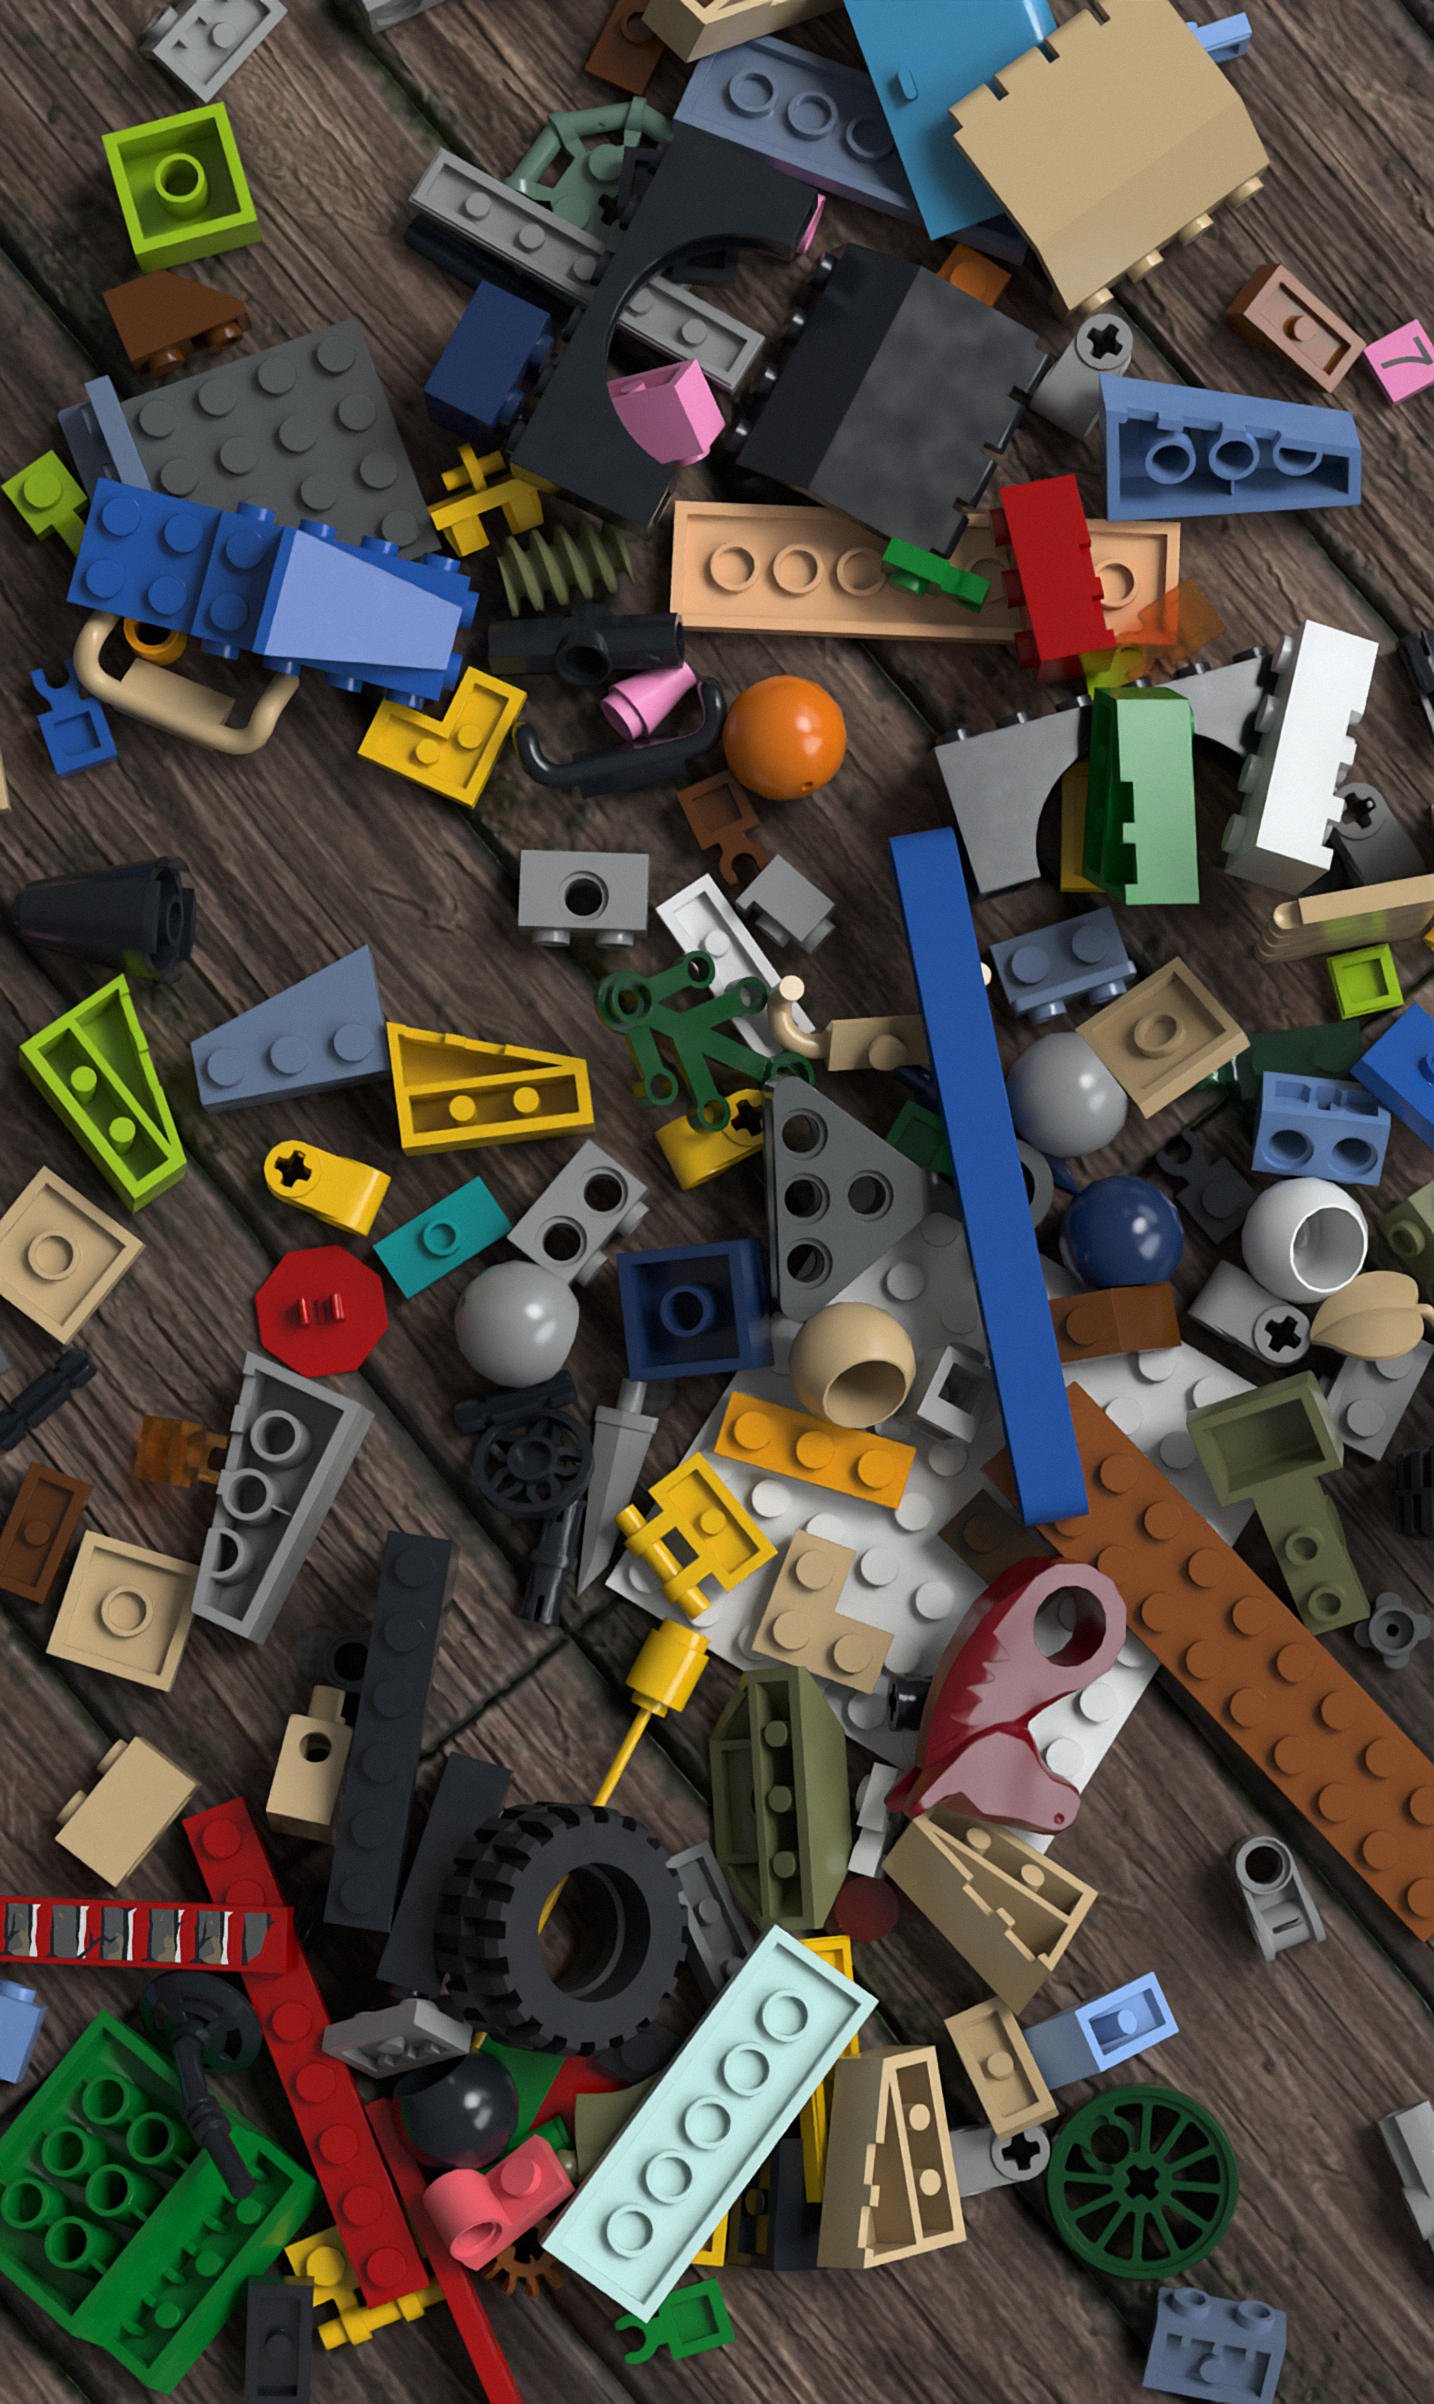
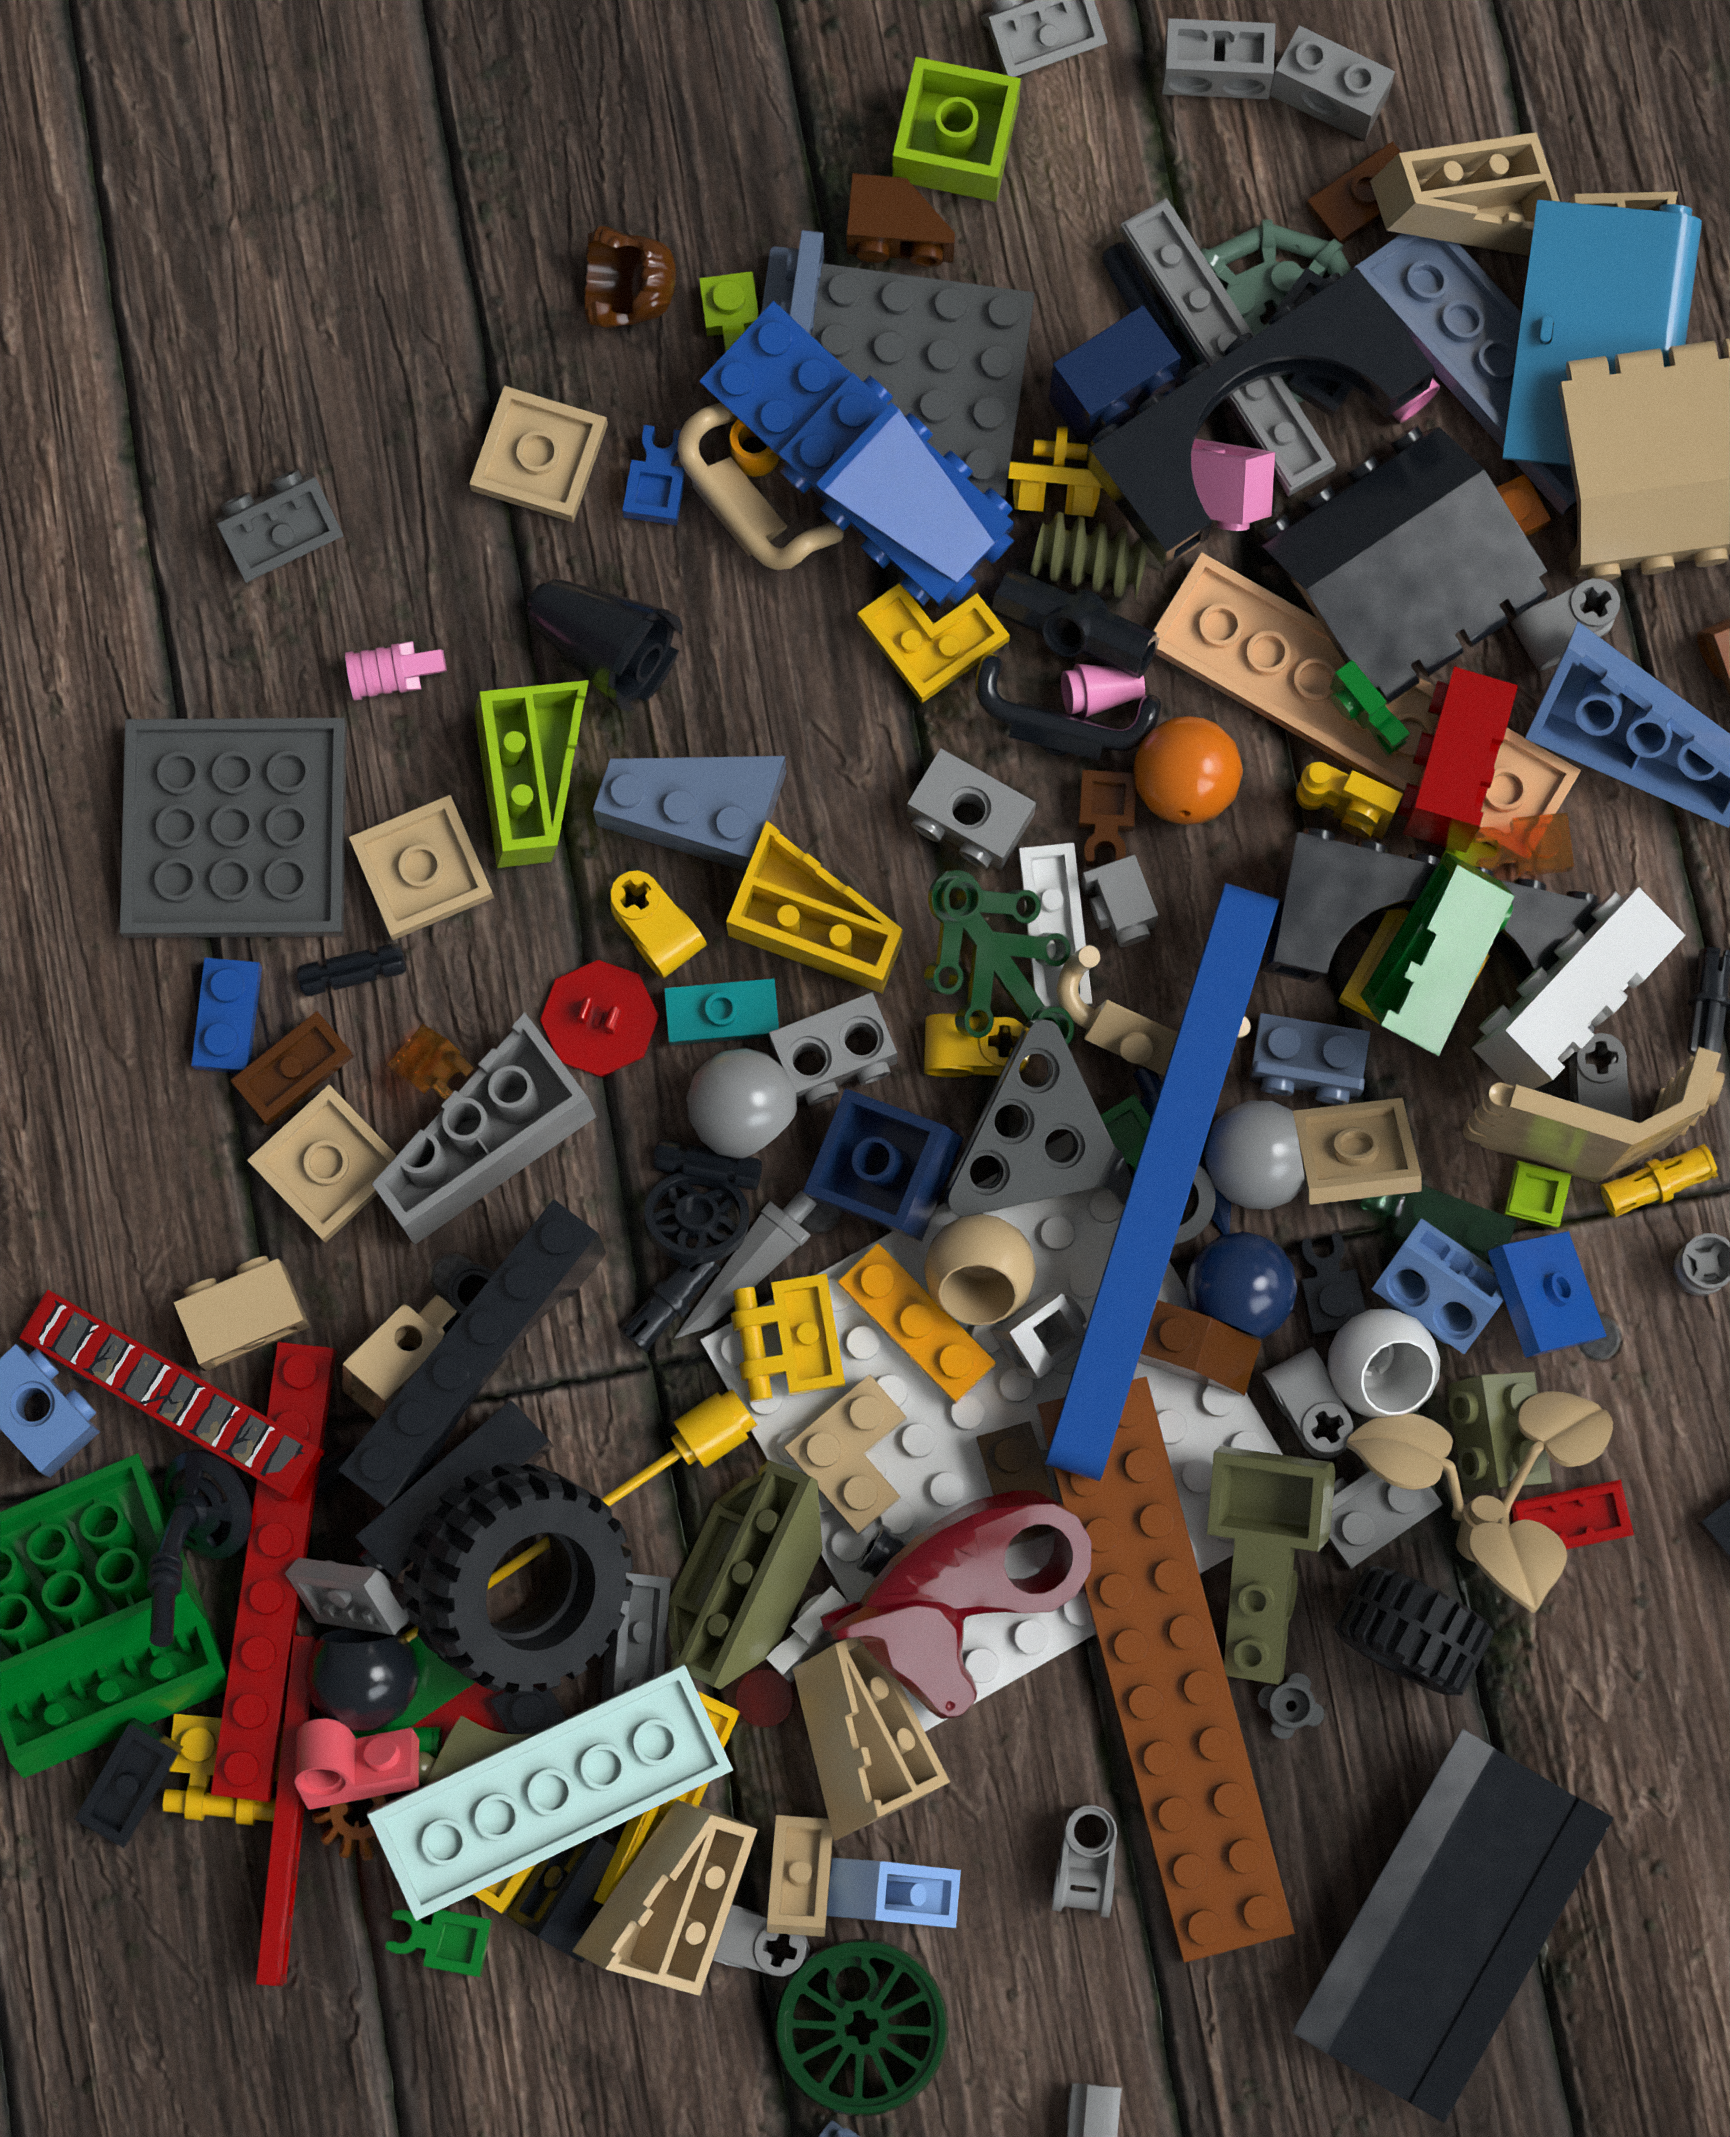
camera: 25 degrees right, 5 degrees down
none -> yellow plate [1296,762,1403,839]

